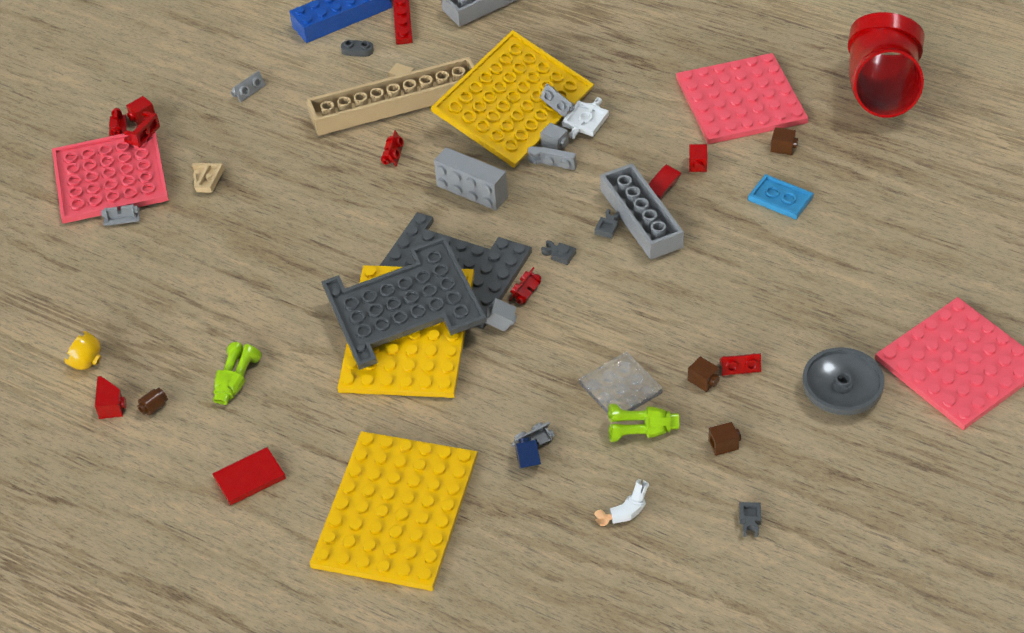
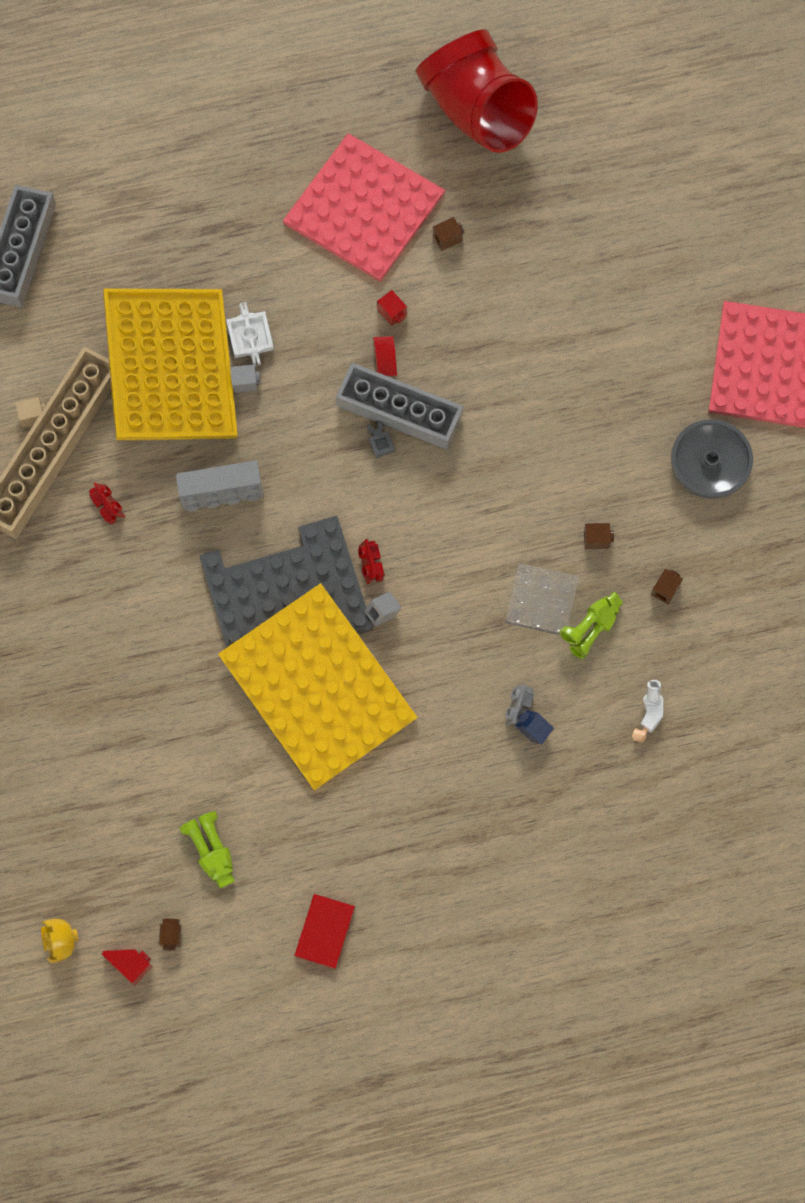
camera: 45 degrees left, 25 degrees up
yellow plate [310,431,478,591] -> none
dark grey piece [321,236,487,370] -> none
light grey hinge [527,146,577,170] -> none
light grey hinge [540,83,575,118] -> none
dark grey plate [541,240,576,265] -> none
red hinge [720,353,761,376] -> none
dark grey plate [739,502,761,537] -> none
dark azure tile [748,174,814,220] -> none

